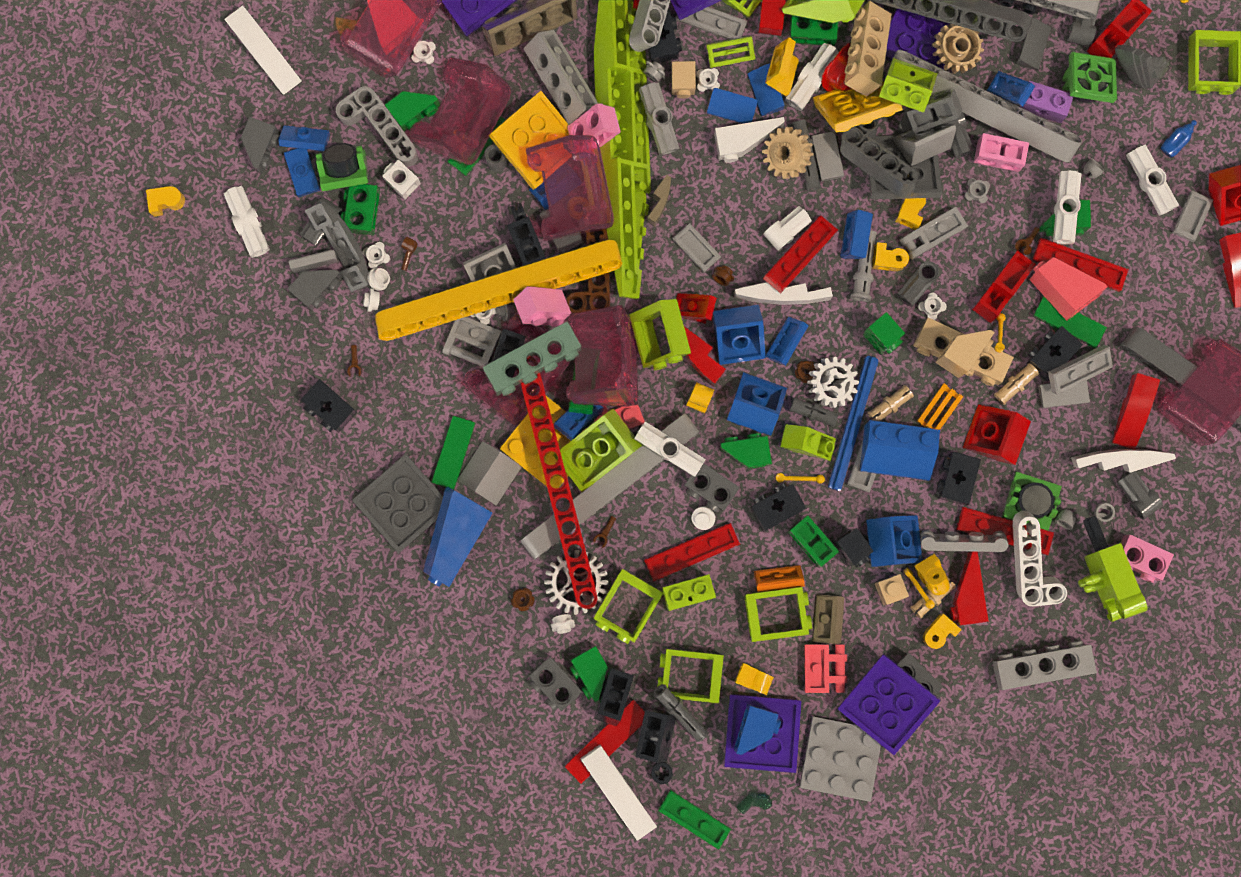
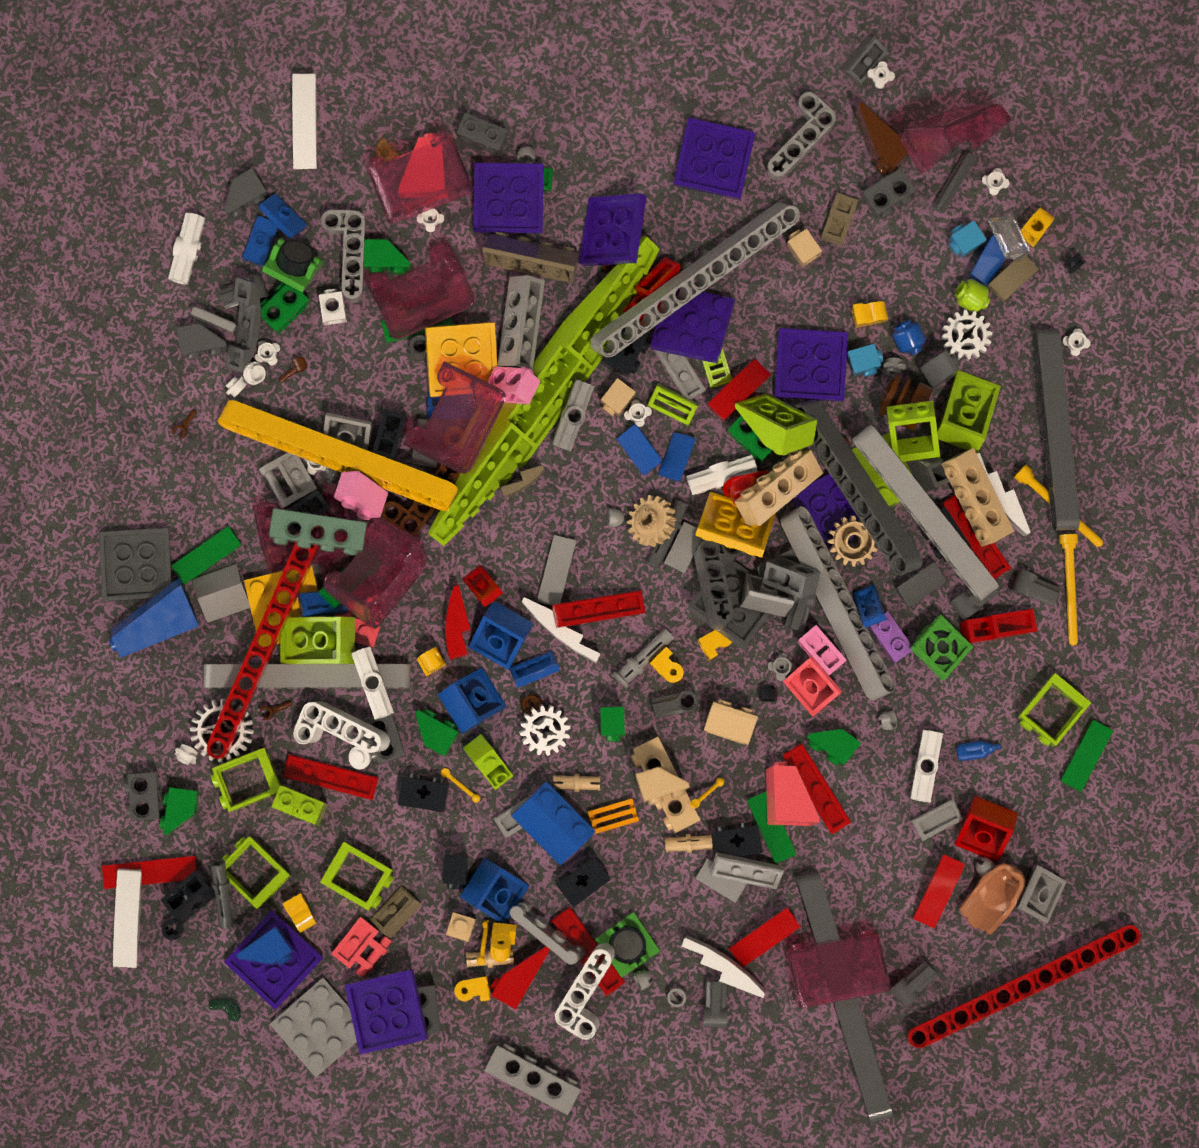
camera: 35 degrees right, 0 degrees up
yellow leg [146,186,185,217] -> none
black brick [301,379,357,433] -> none
black bush [510,202,527,221] -> none
reddish brown plate [511,588,535,611] -> none
black brick [594,668,634,726] -> none
lime window [629,299,691,371] -> none
light grey plate [644,61,666,82] -> none
green tile [658,790,731,850] -> none
light grey tile [673,223,721,273] -> none
reddish brown plate [712,265,734,286] -> none
white slope [714,117,785,163] -> none
orange tile [754,565,805,592] -> none
white piece [764,206,812,252] -> none
yellow panel [765,37,799,96] -> none
green brick [788,515,839,568] -> none
dark grey pin [790,397,839,427] -> none
blue axle [828,356,878,491] -> none
blue slope [840,210,873,259] -> none
lime window [879,58,938,113] -> none
light grey plate [900,207,968,260] -> none
white plate [918,293,947,320] -> none
red slope [963,404,1031,465] -> none
red slope [972,250,1036,323] -> none
reddish brown hand [1015,227,1040,255] -> none
white piece [1053,170,1081,245] -> none
lime piece [1078,516,1148,622] -> none
dark grey hair [1115,45,1169,89] -> none
bright pink brick [1121,535,1174,583] -> none
none -> white beam [293,701,390,753]
none -> light grey tile [537,535,577,606]
none -> light grey hinge [607,508,624,527]
none -> tan slope [703,700,758,746]
none -> black hinge [759,684,778,702]
none -> coral slope [783,656,842,717]

